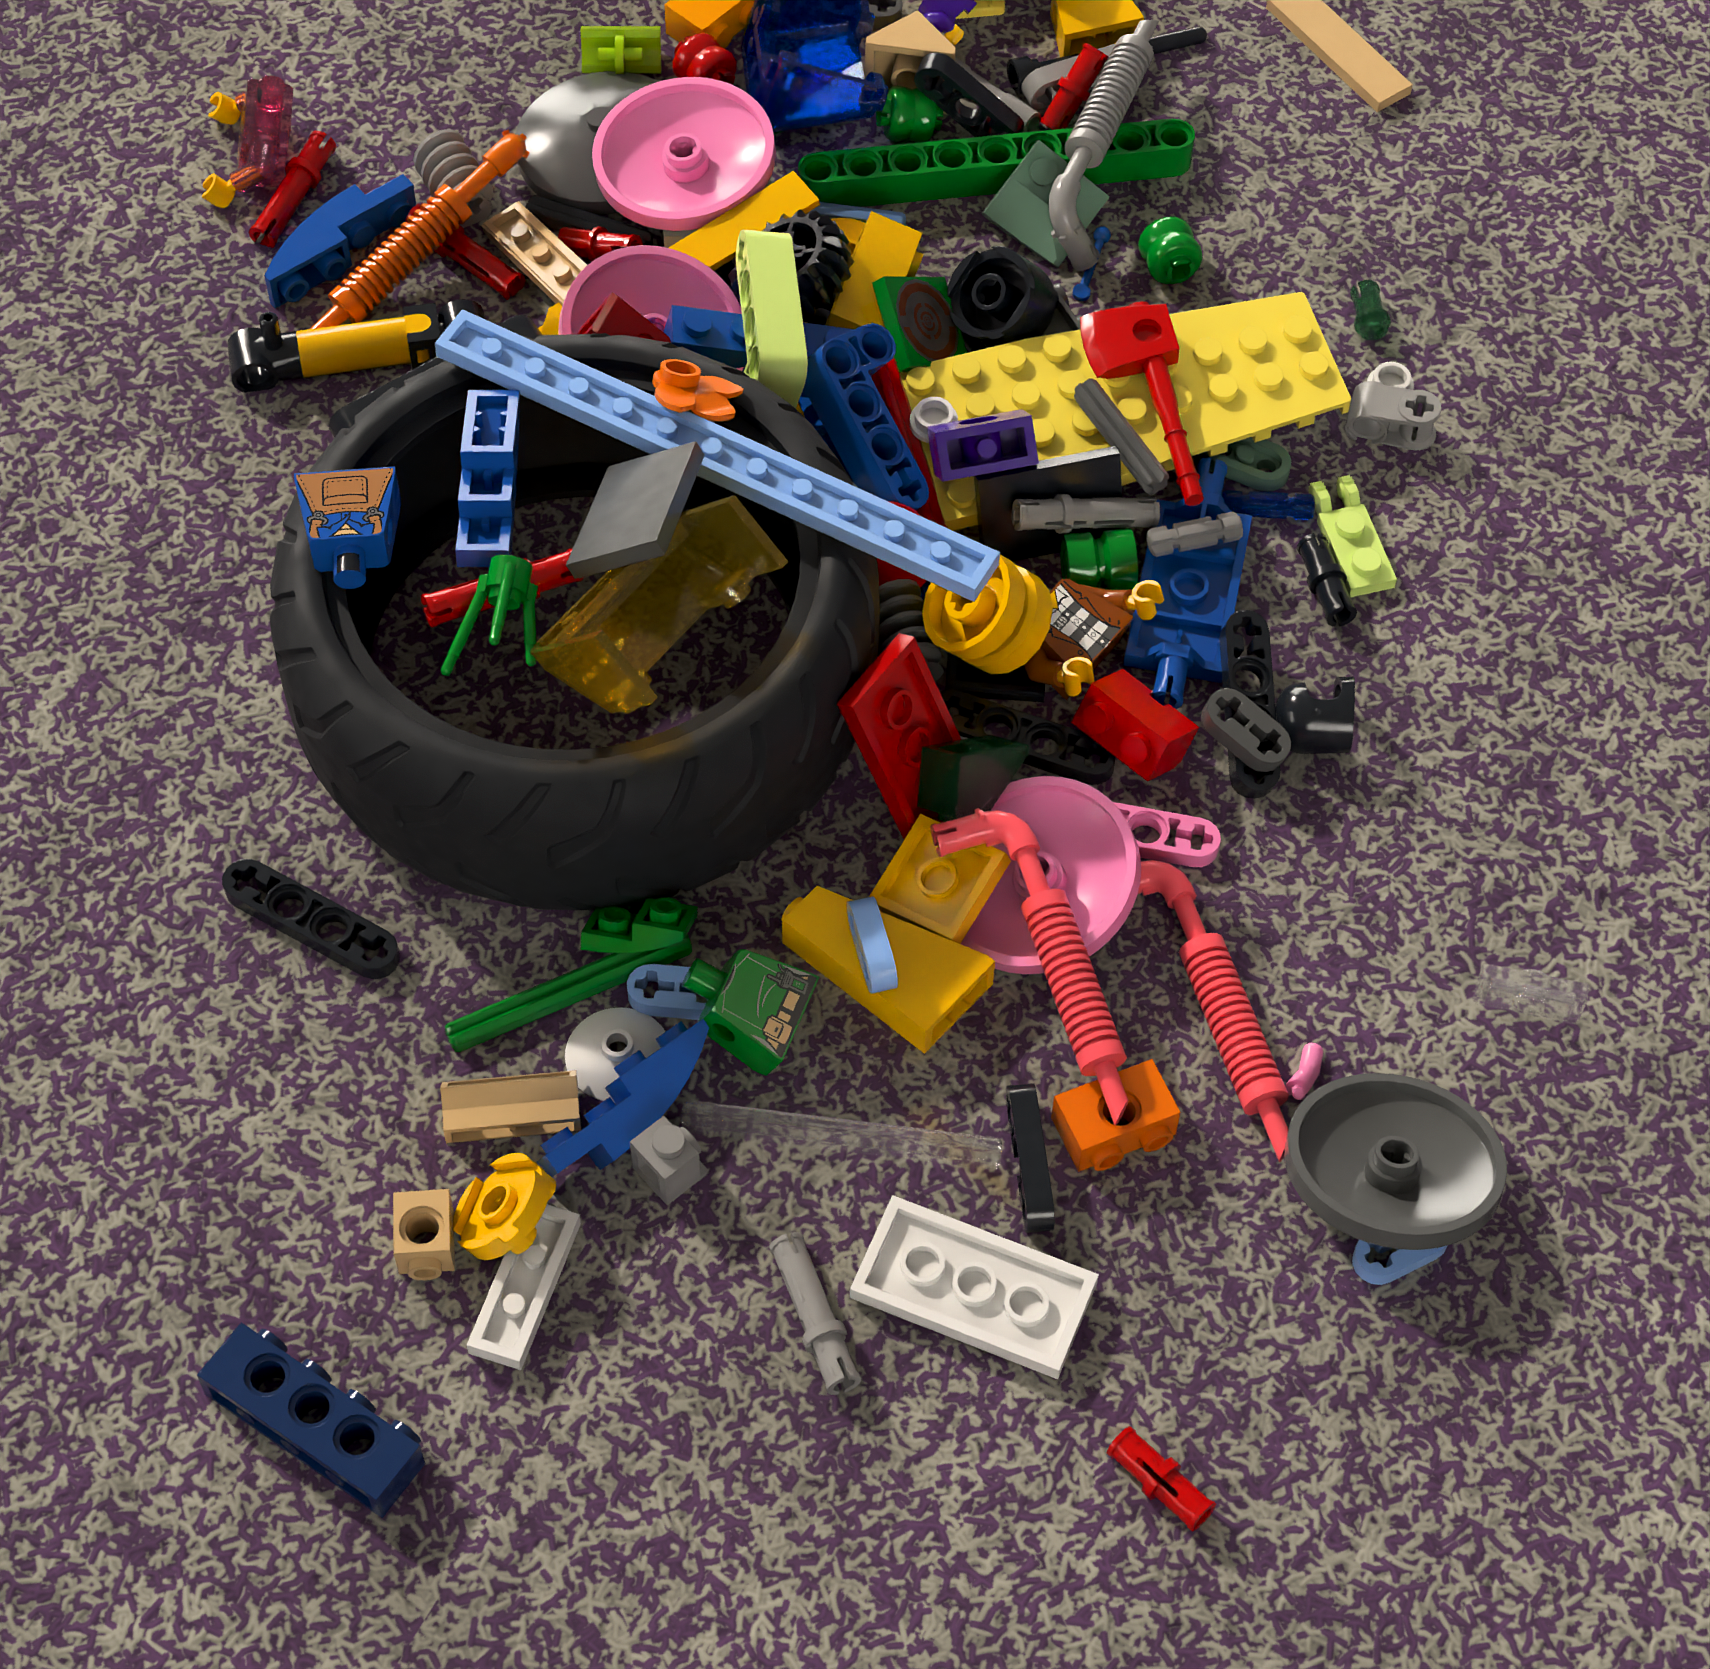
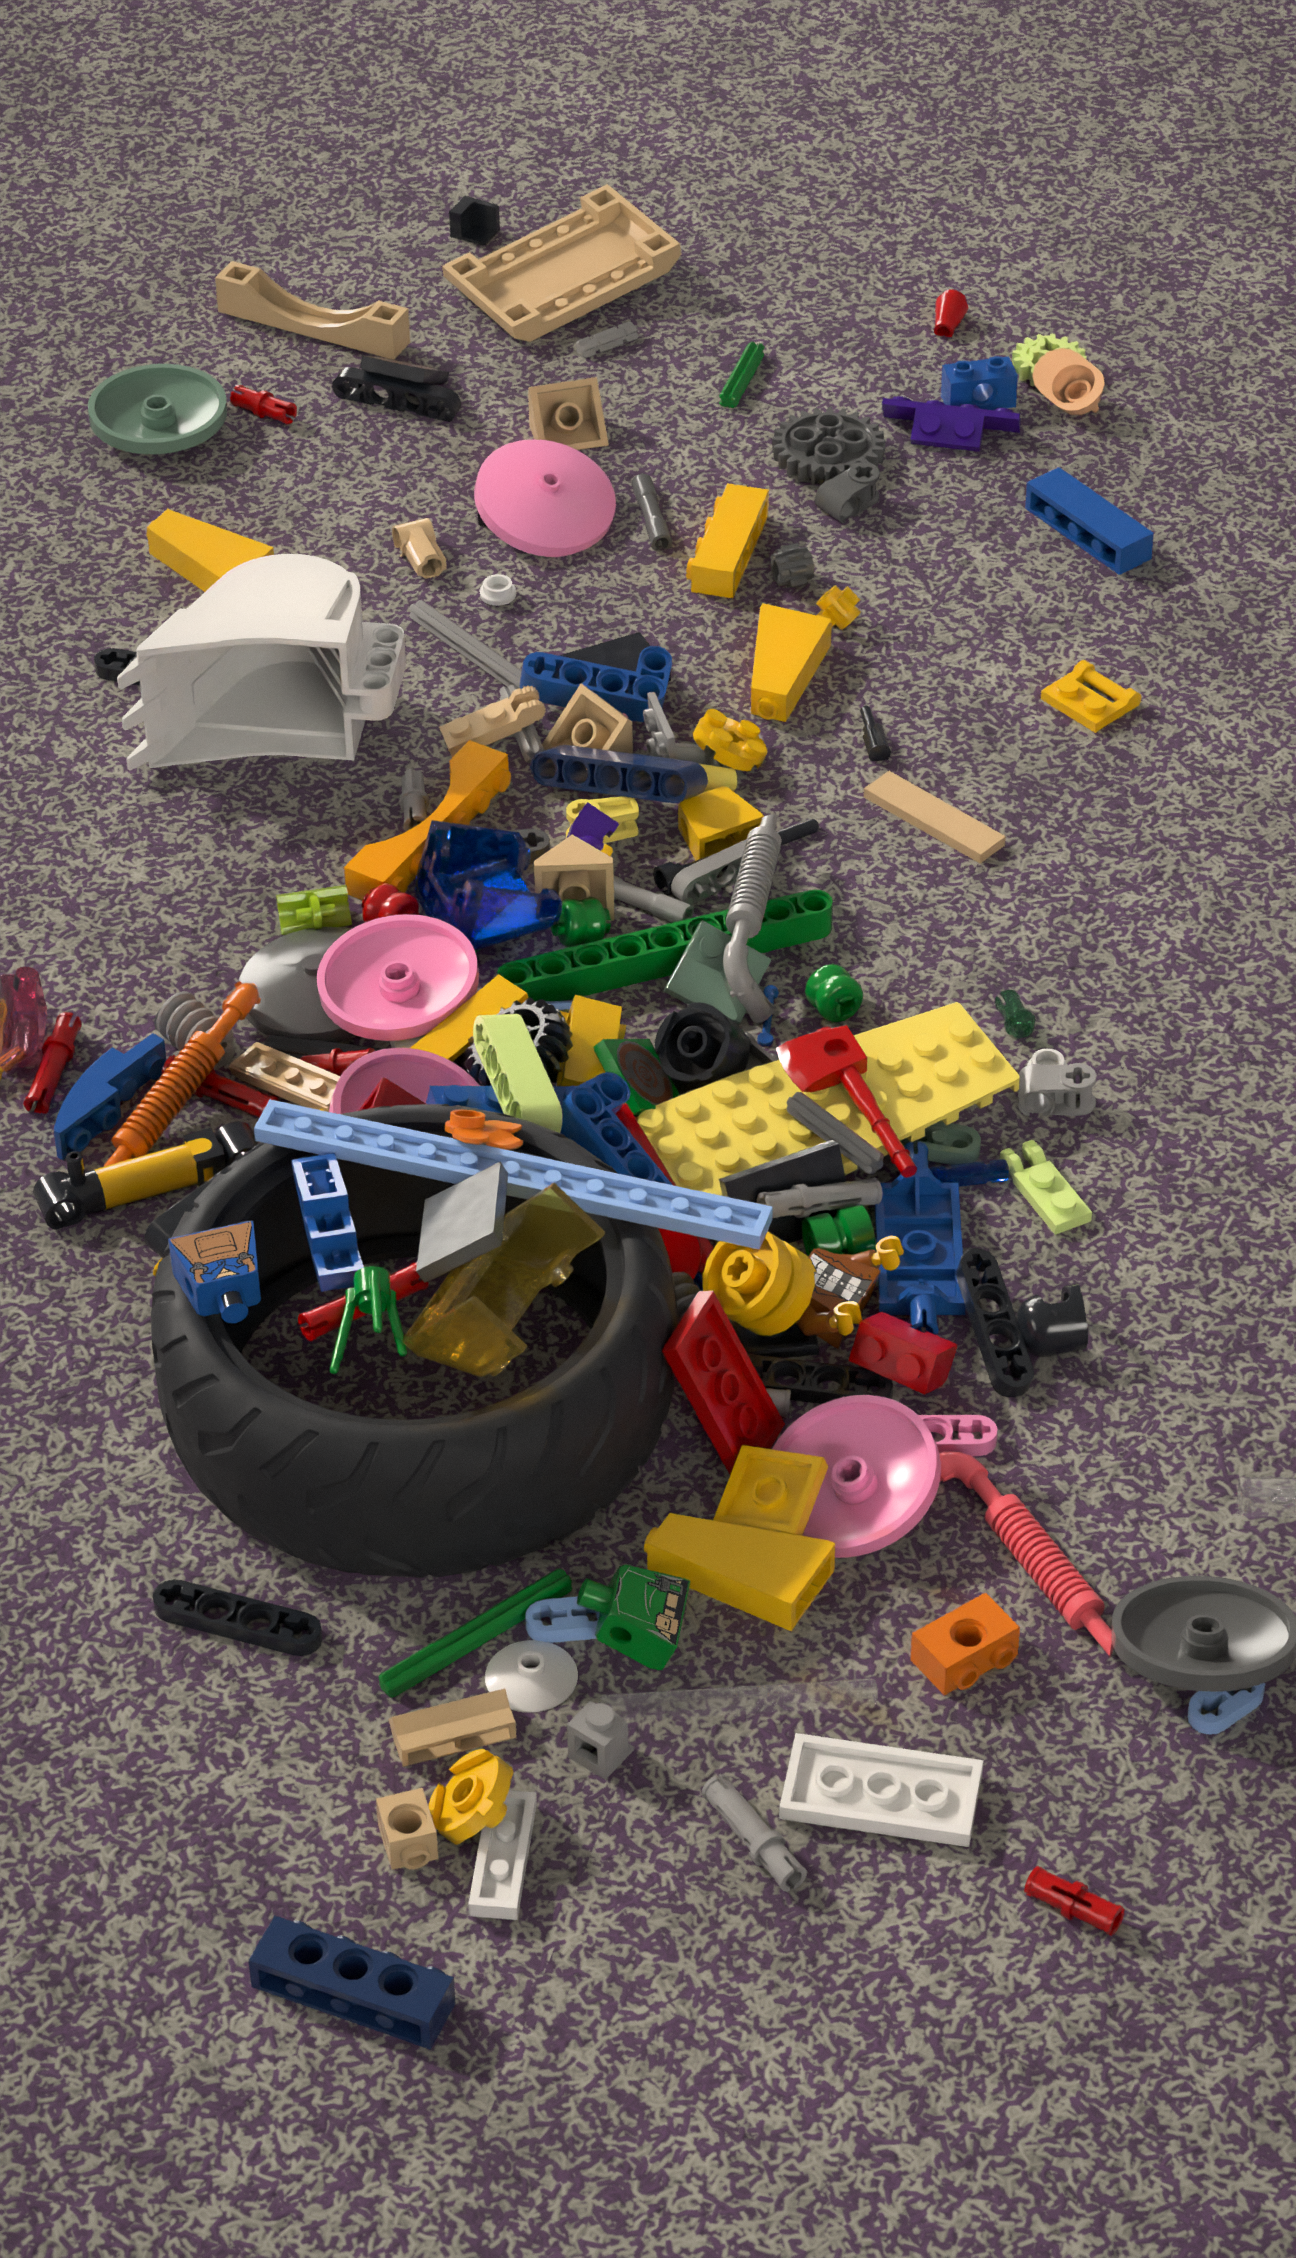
camera: 10 degrees left, 15 degrees down
blue slope [536,1019,709,1177] -> none
green slope [580,898,698,953] -> none
light blue beam [846,896,898,994] -> none
white plate [910,397,958,443] -> none
black beam [914,53,1025,137] -> none
slope [917,735,1029,822] -> none
dark purple brick [927,409,1039,482] -> none
coral piece [930,808,1128,1127] -> none
black beam [1006,1083,1055,1233] -> none
red pin [1039,43,1109,130] -> none
light grey axle [1147,512,1243,557] -> none
dark grey beam [1201,688,1291,772] -> none
bright pink piece [1285,1043,1323,1100] -> none
black pin [1297,533,1357,627] -> none

